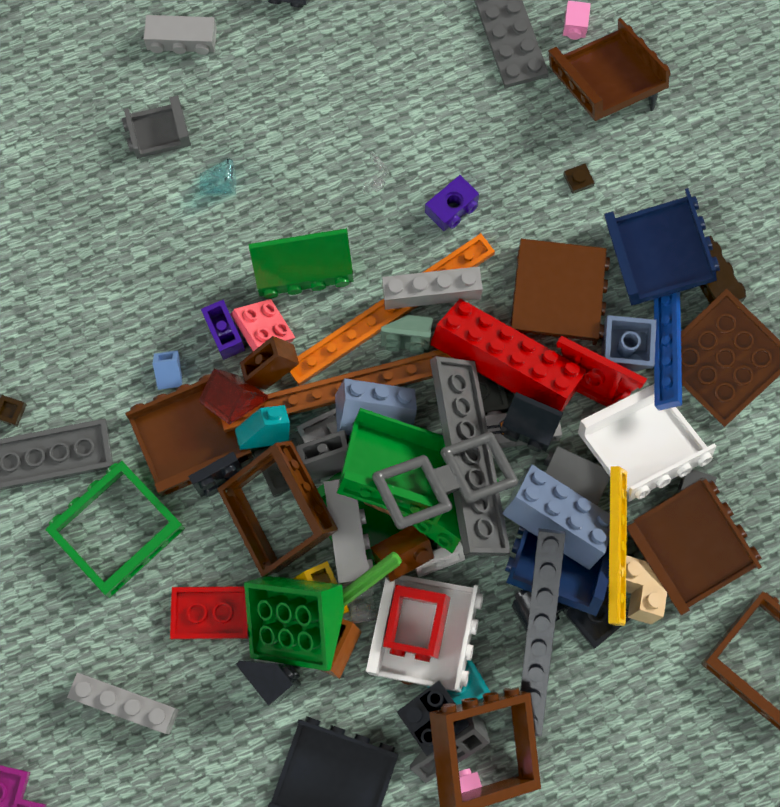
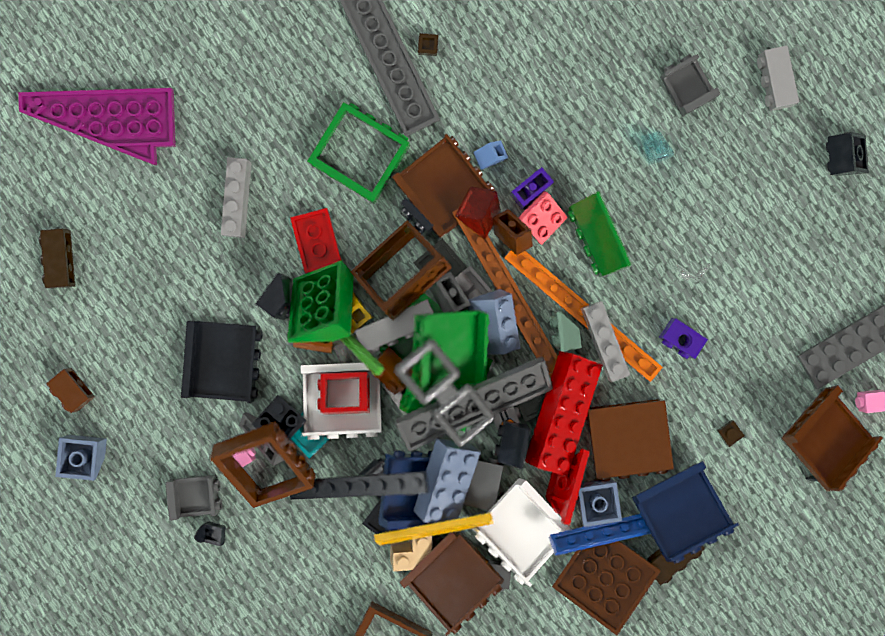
camera: 80 degrees right, 15 degrees up
teal slope [235,405,290,450] -> none

